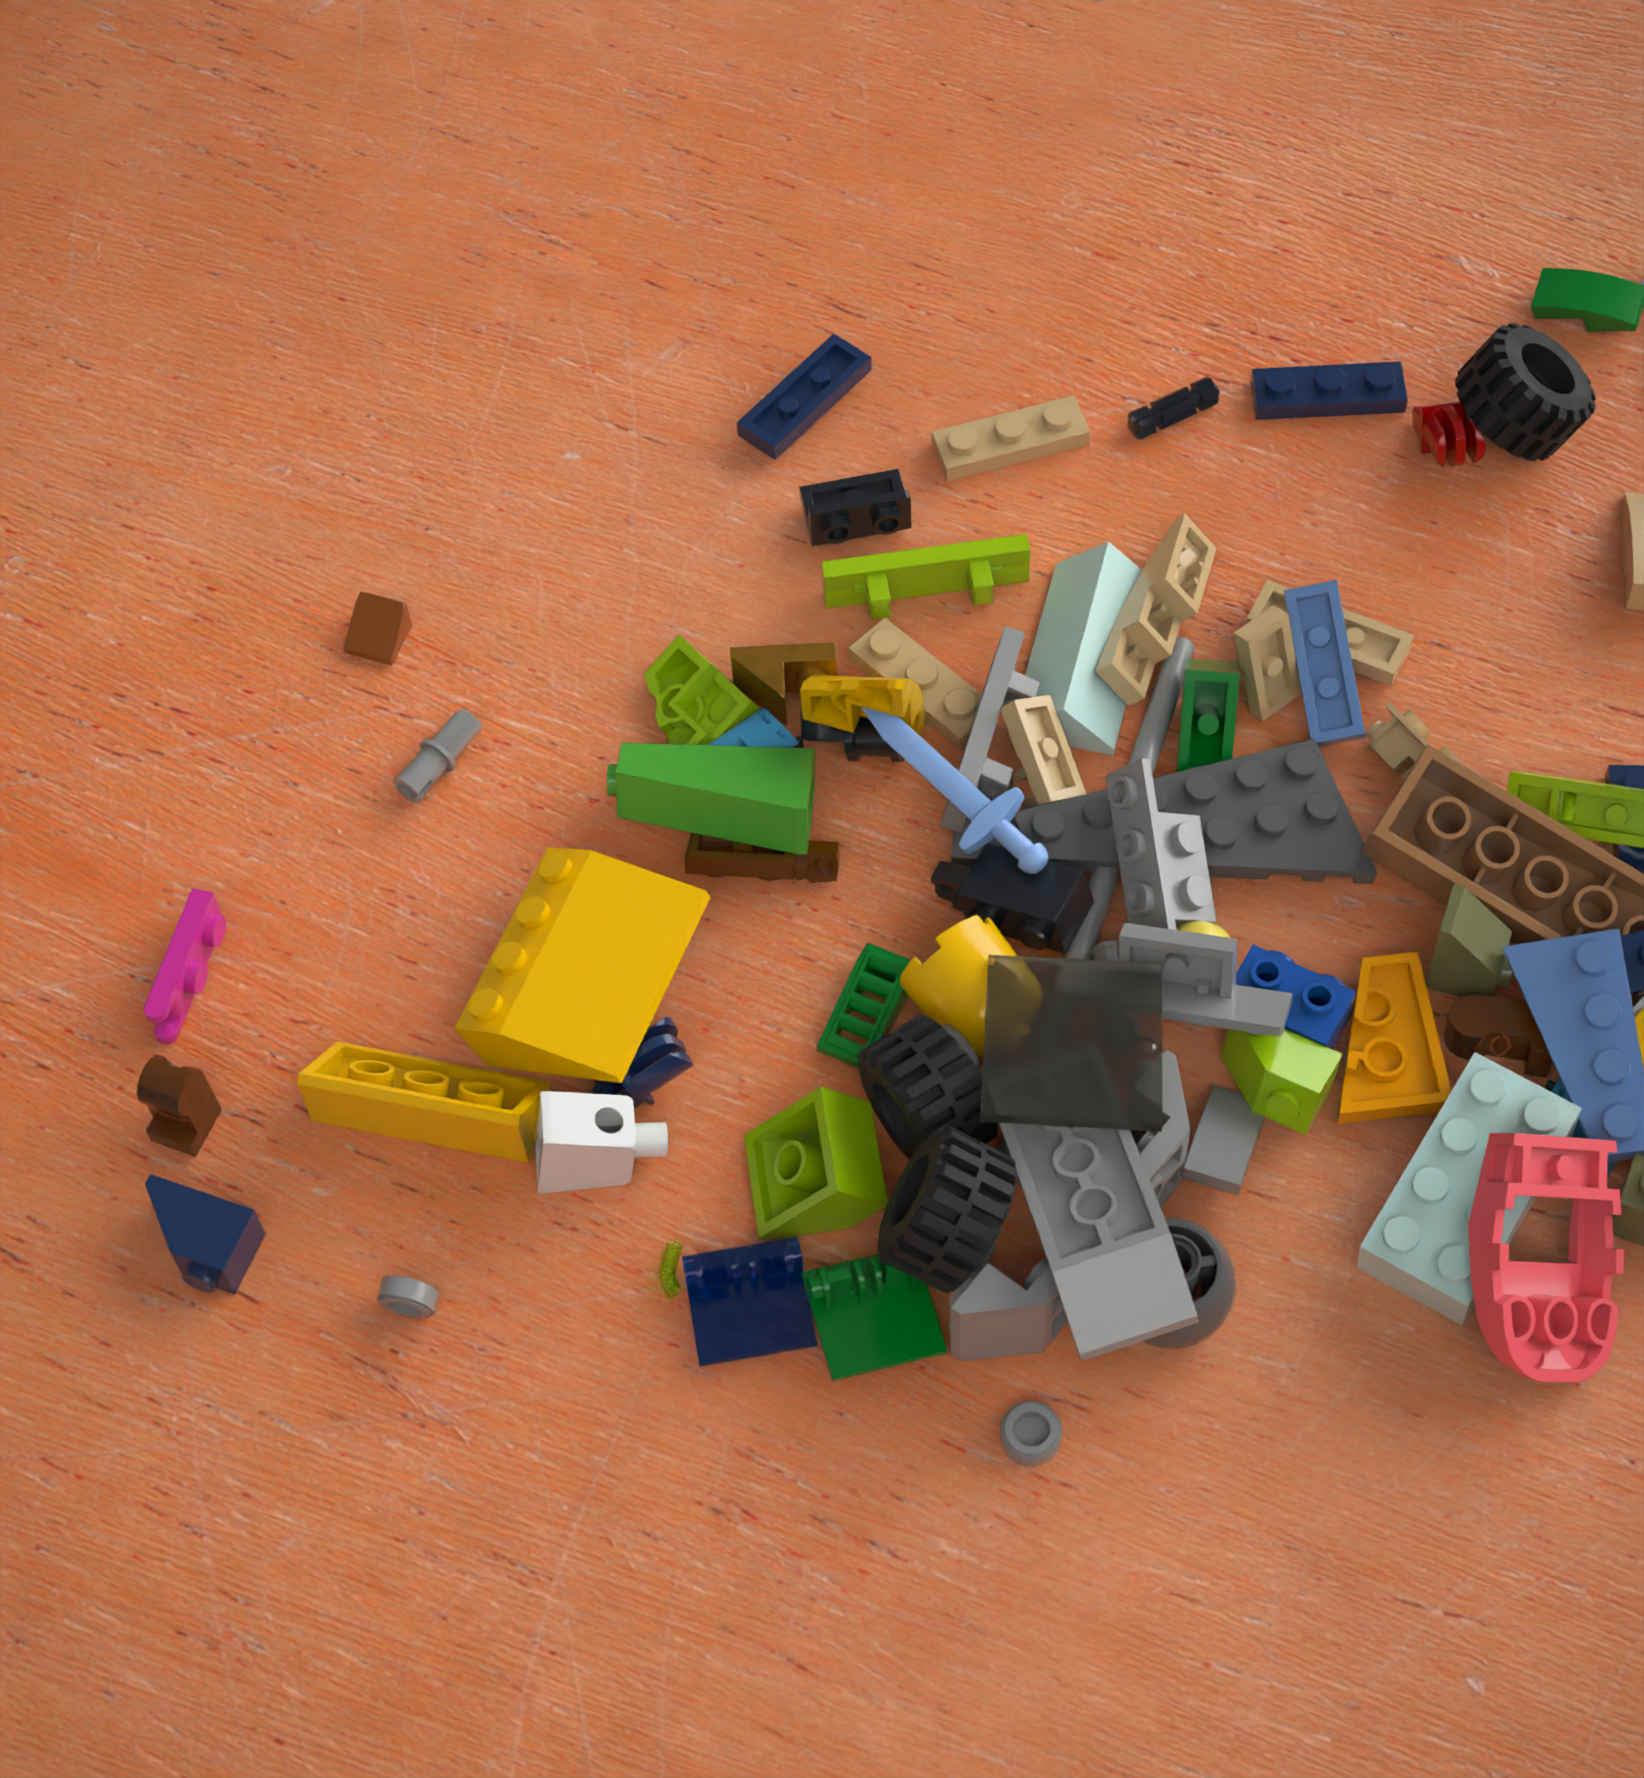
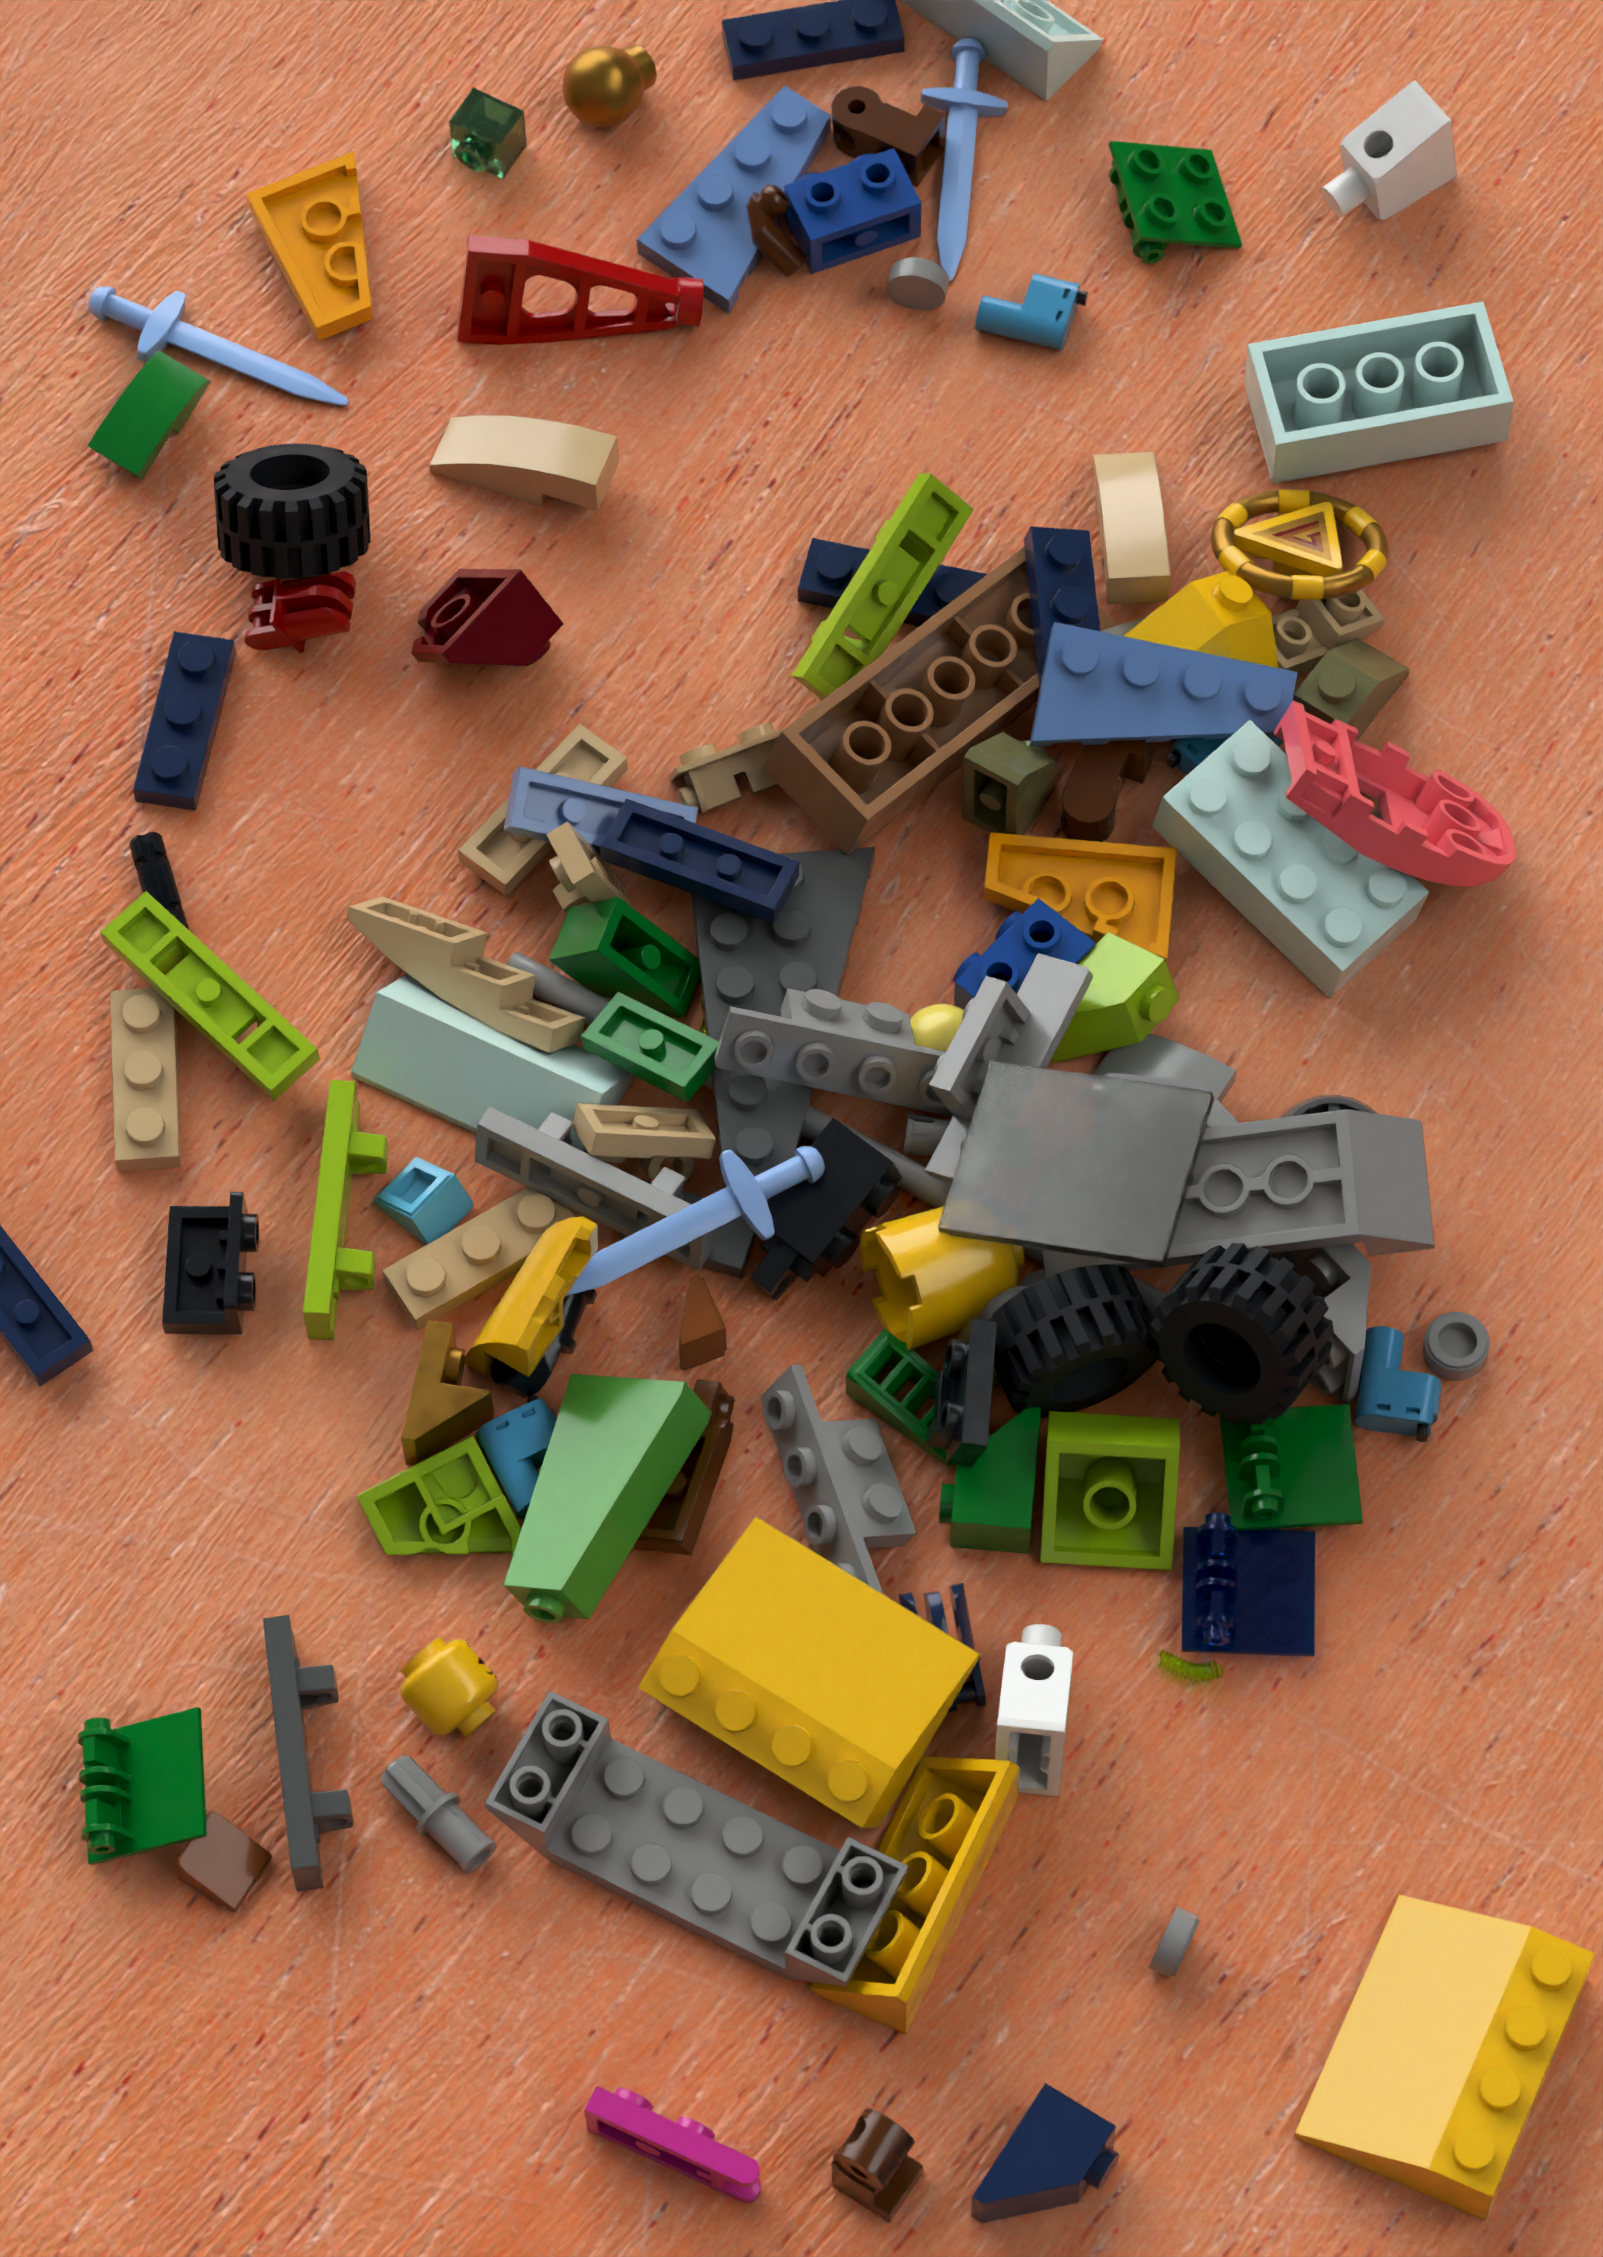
camera: 80 degrees left, 5 degrees up
none -> green hinge [78,1707,207,1865]
none -> lime hinge [100,891,320,1101]
none -> dark grey hinge [263,1615,353,1892]
none -> medium azure slope [374,1157,473,1245]
none -> yellow head [400,1636,498,1737]
none -> dark red slope [411,569,564,666]
none -> light grey slope [485,1690,909,1987]
none -> green plate [581,992,719,1102]
none -> dark blue plate [601,798,799,924]
none -> dark orange slope [679,1274,727,1371]
none -> light grey bracket [761,1365,917,1594]
none -> black plate [926,1318,997,1467]
none -> green slope [939,1407,1041,1554]
none -> yellow slope [1294,1895,1596,2221]
none -> dark azure piece [1355,1326,1442,1442]

